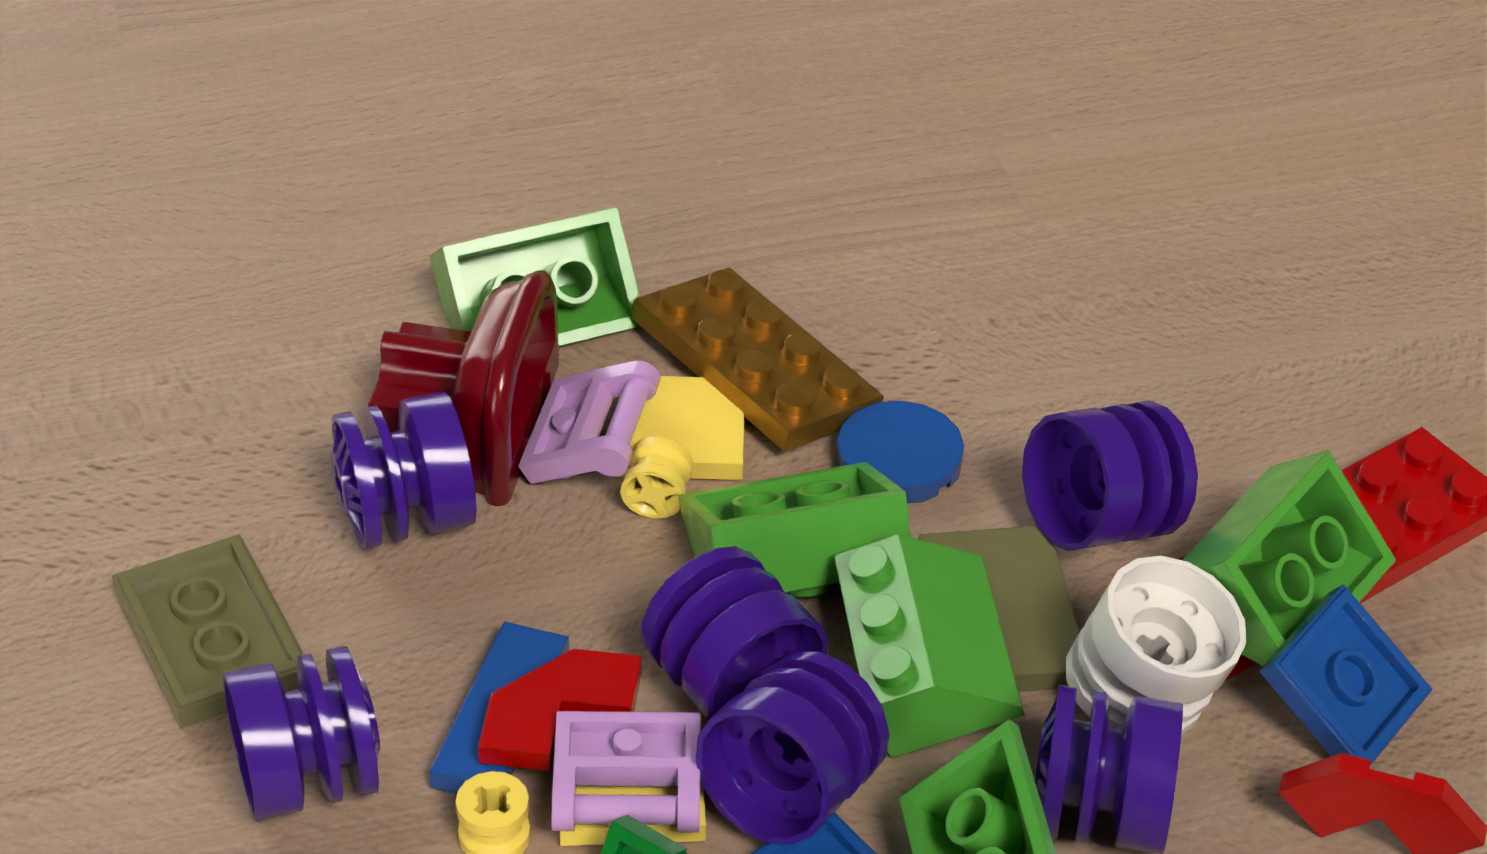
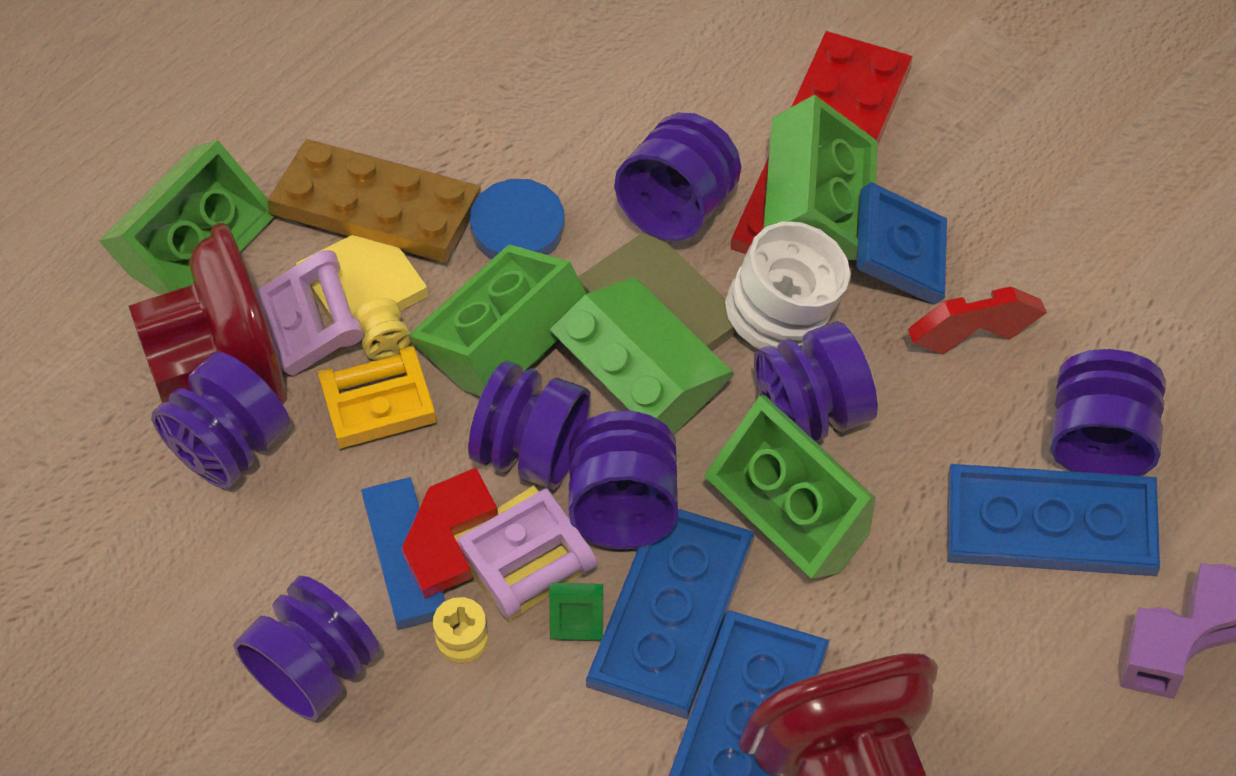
camera: 30 degrees left, 15 degrees up
olive tile [112,534,304,729] -> none
none -> yellow plate [317,346,437,449]

